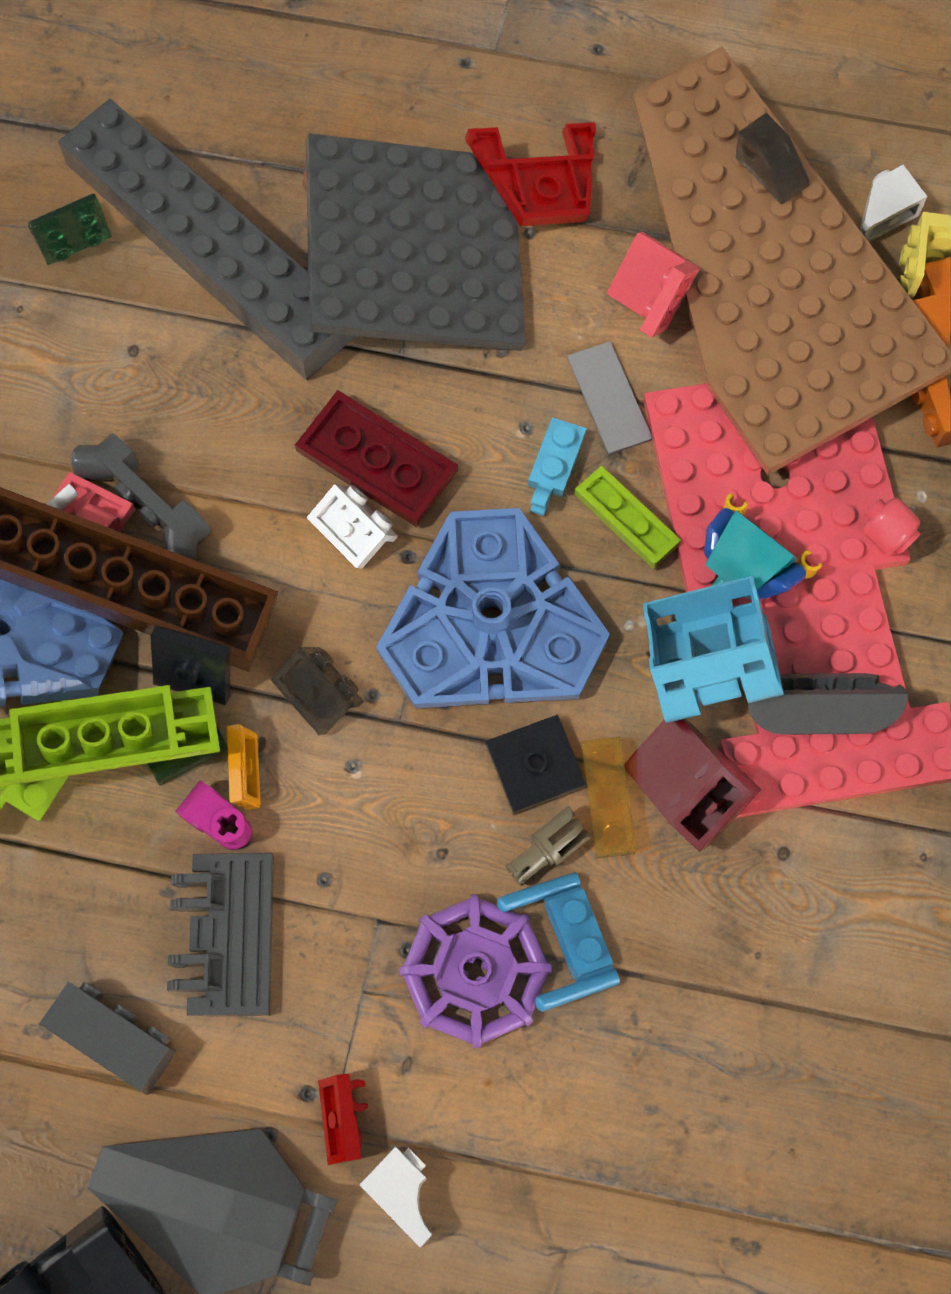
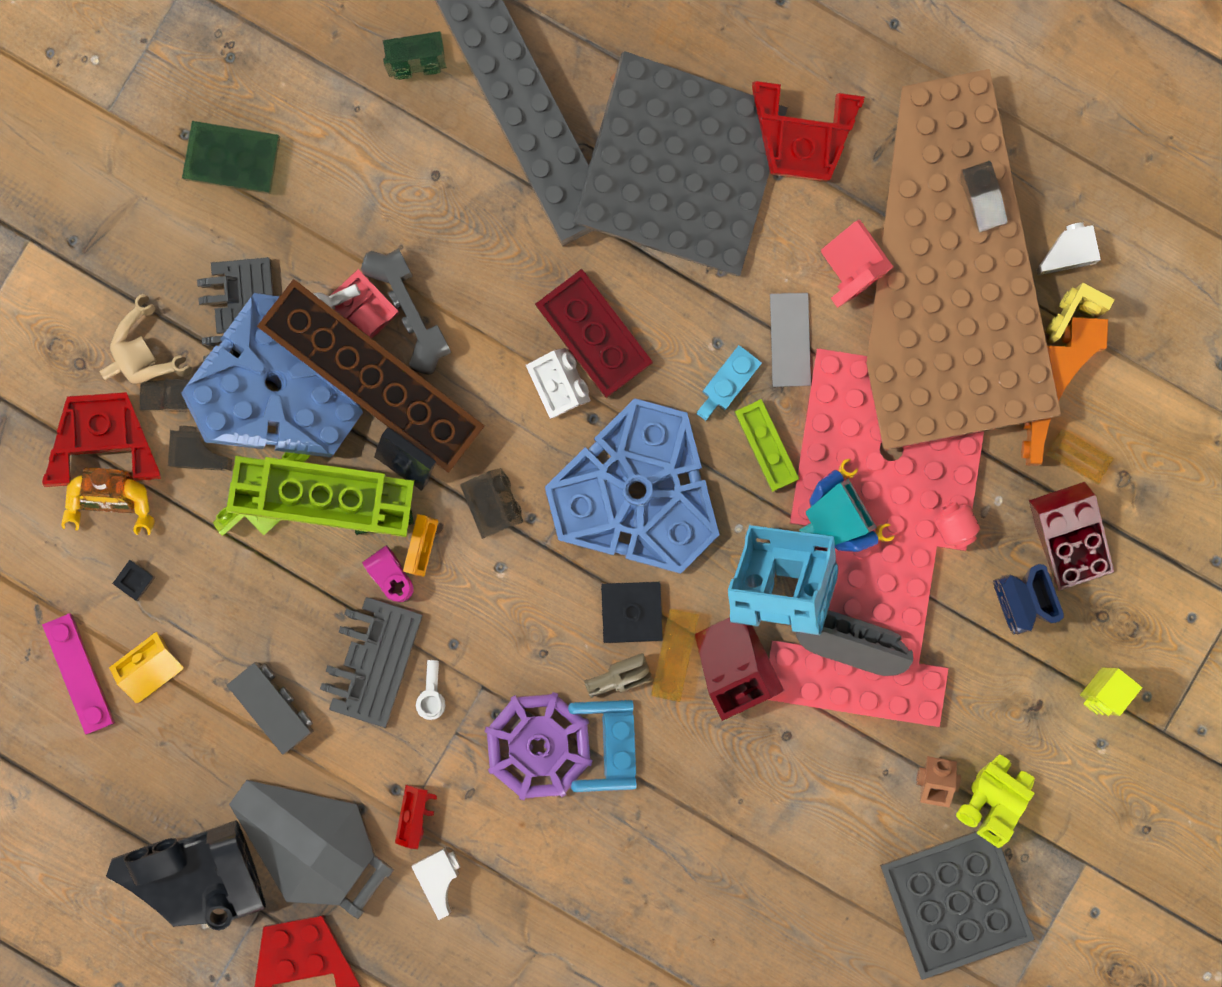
camera: 25 degrees right, 15 degrees up
none -> white plate [416,660,446,720]

